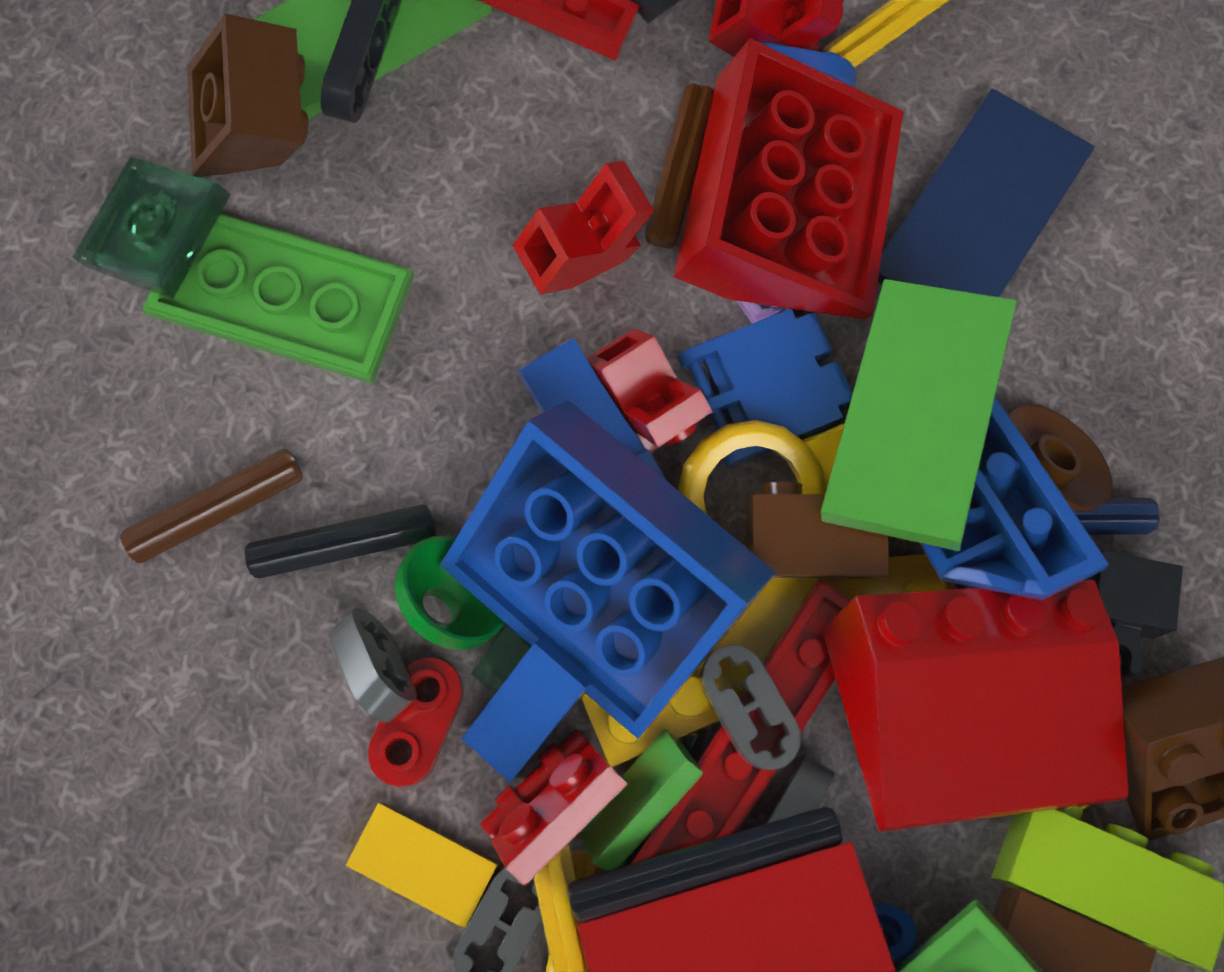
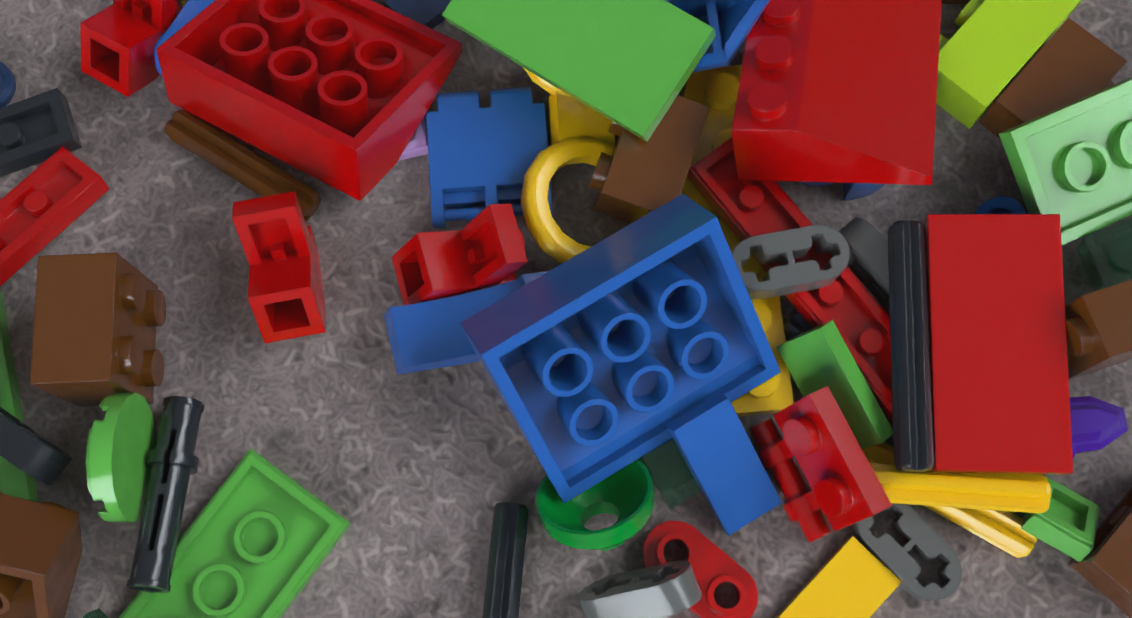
camera: 70 degrees left, 0 degrees up
none -> reddish brown brick [30,252,166,407]
none -> bright green tile [86,392,157,523]
none -> black pin [126,396,205,593]

